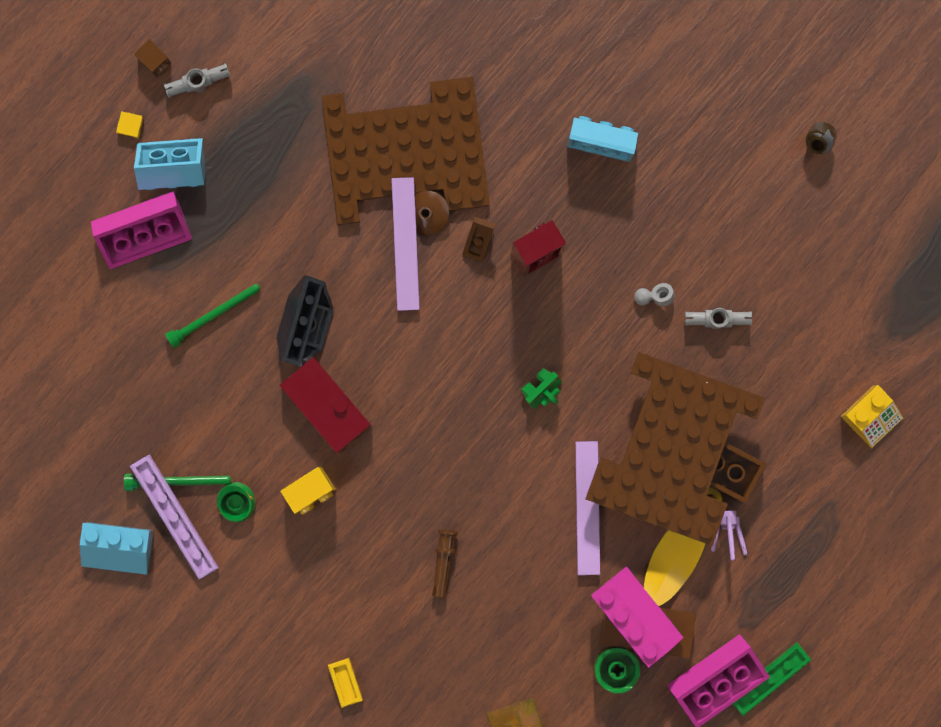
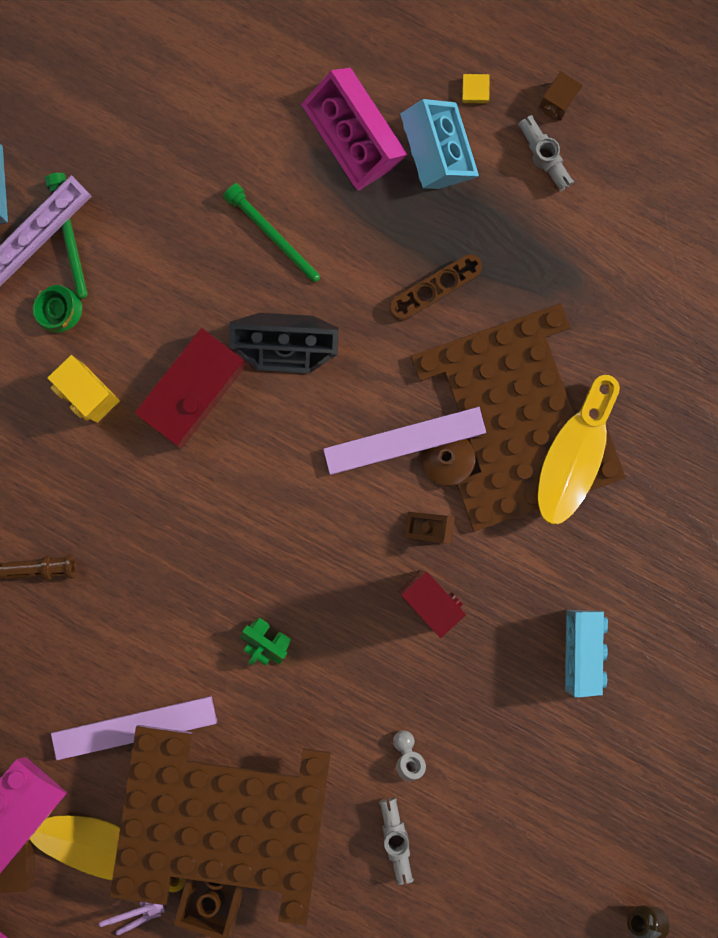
camera: 80 degrees right, 0 degrees up
none -> reddish brown beam [390,254,482,321]
none -> yellow plant [538,375,620,525]

